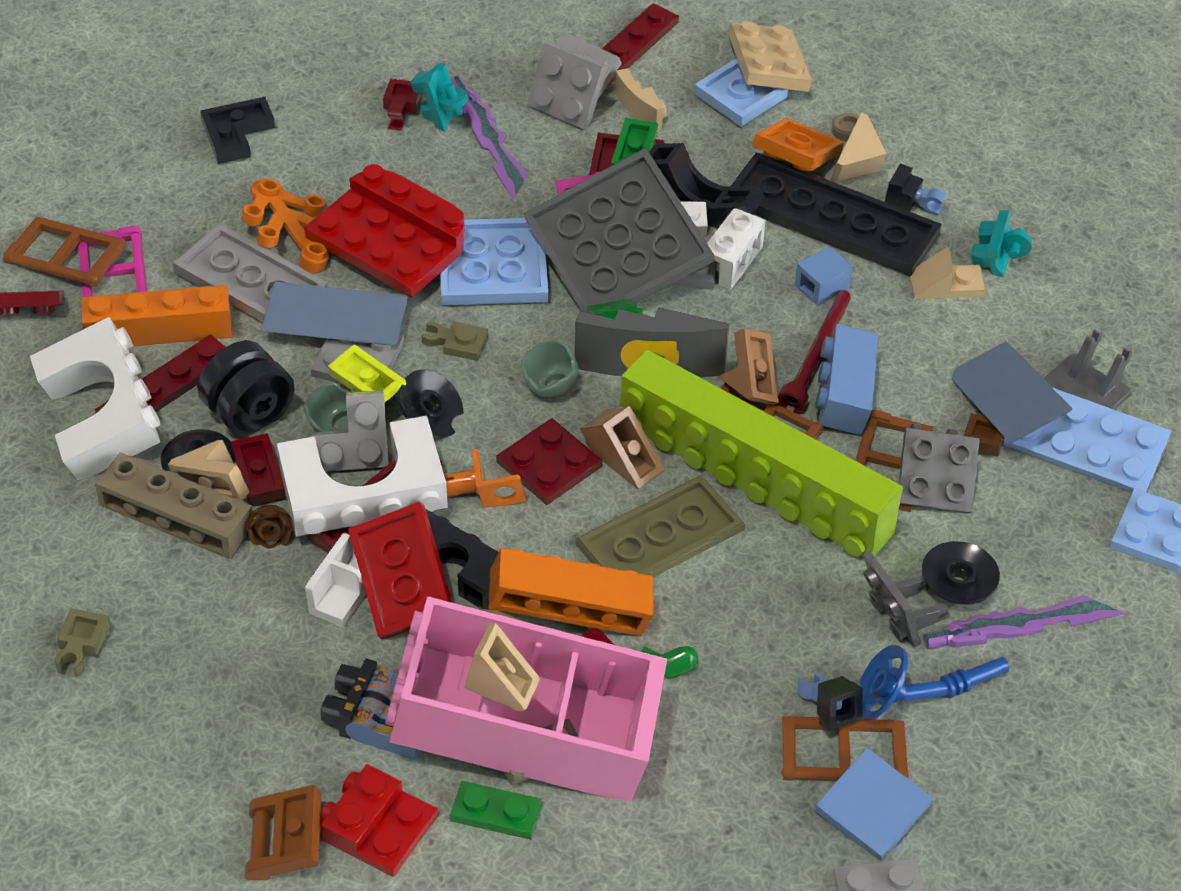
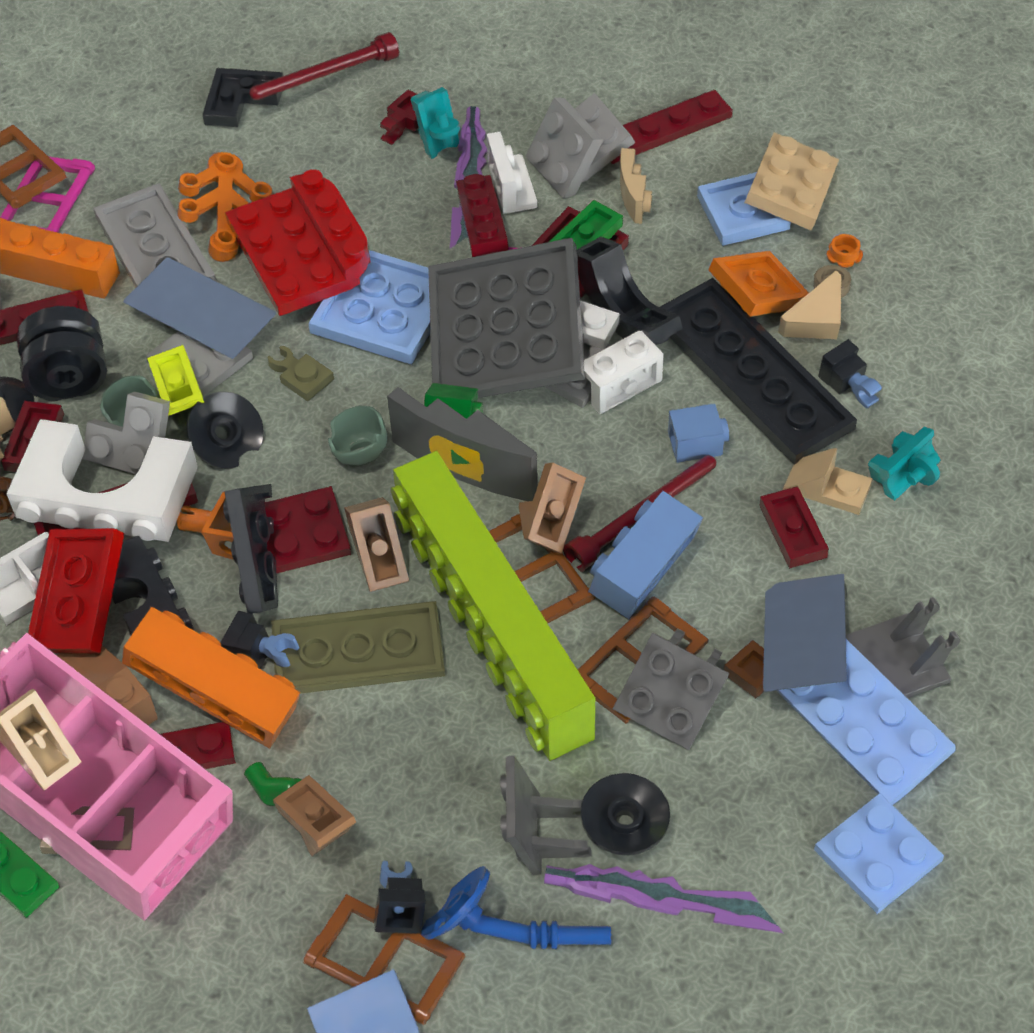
camera: 30 degrees right, 5 degrees up
none -> black piece [220,611,300,669]
none -> black wing [223,484,278,614]
none -> dark red piece [250,32,399,100]
none -> medium nougat slope [273,775,356,856]
none -> dark red plate [456,174,509,257]
none -> white bracket [487,132,537,214]
none -> dark red plate [759,486,829,569]
none -> orange plate [826,234,863,268]

